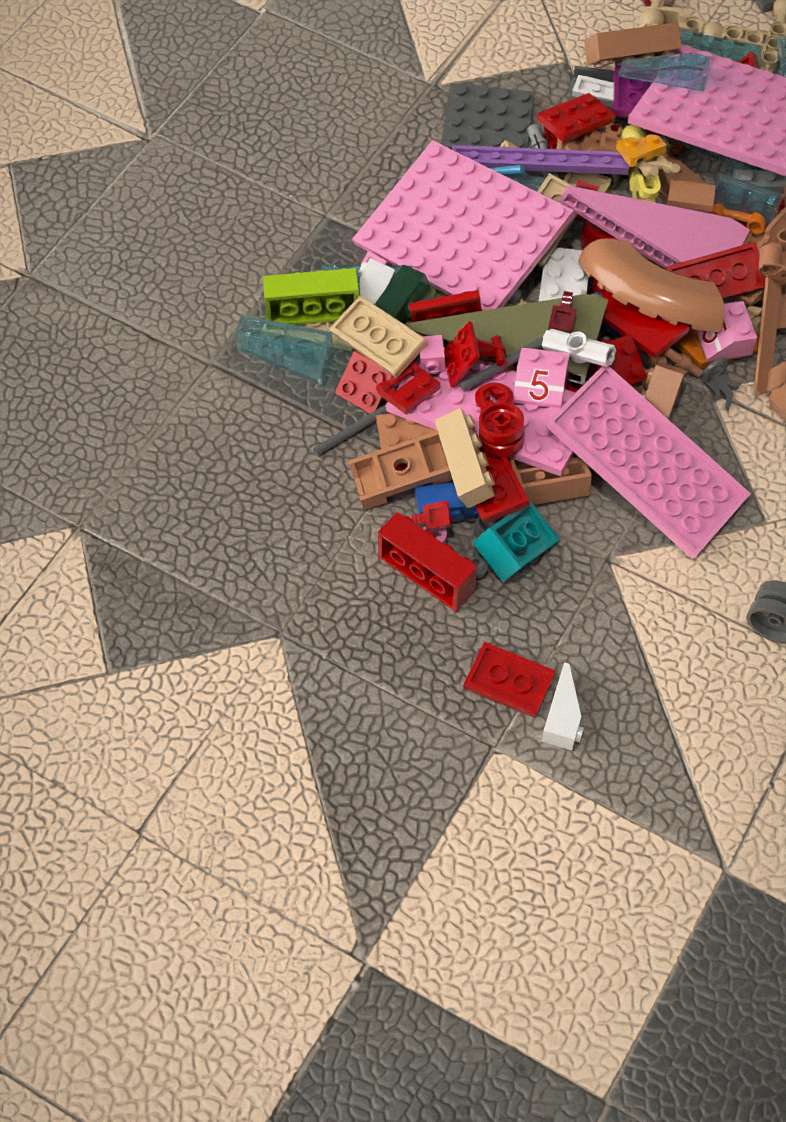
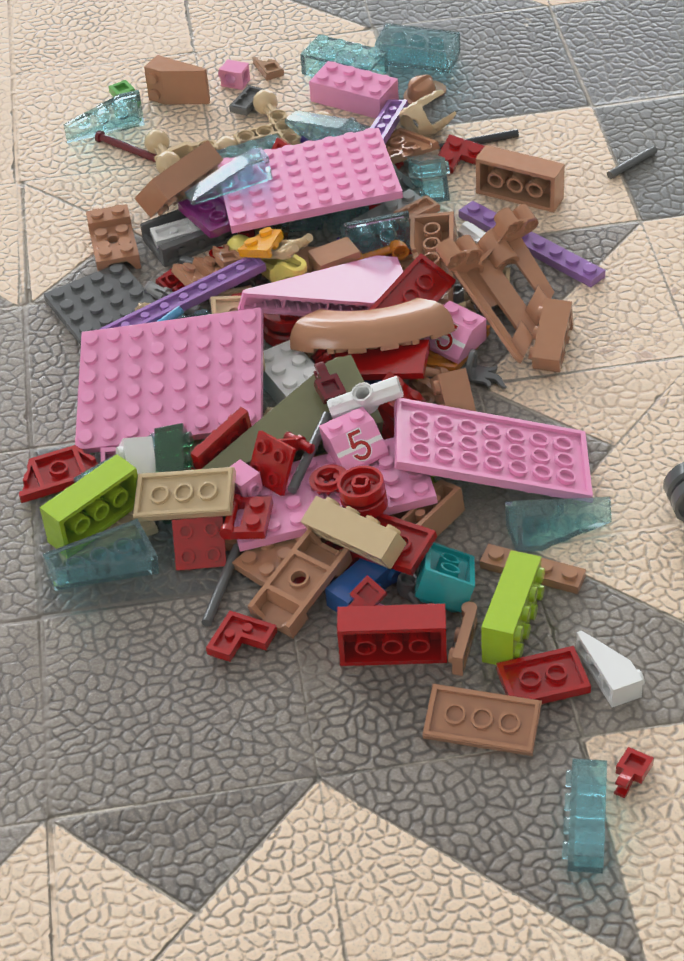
camera: 35 degrees left, 15 degrees down
red plate [537,93,616,143] -> none
none -> red wing [19,445,100,503]
none -> nougat piece [86,204,141,271]
none -> red plate [206,611,277,662]
none -> nougat tile [422,684,542,756]
none -> nougat plate [448,601,477,676]
none -> nougat hinge [480,543,586,594]
none -> lime brick [481,550,545,665]
none -> clear light blue wedge [505,497,612,552]
none -> clear light blue brick [562,758,607,874]
none -> red plate [614,747,654,798]

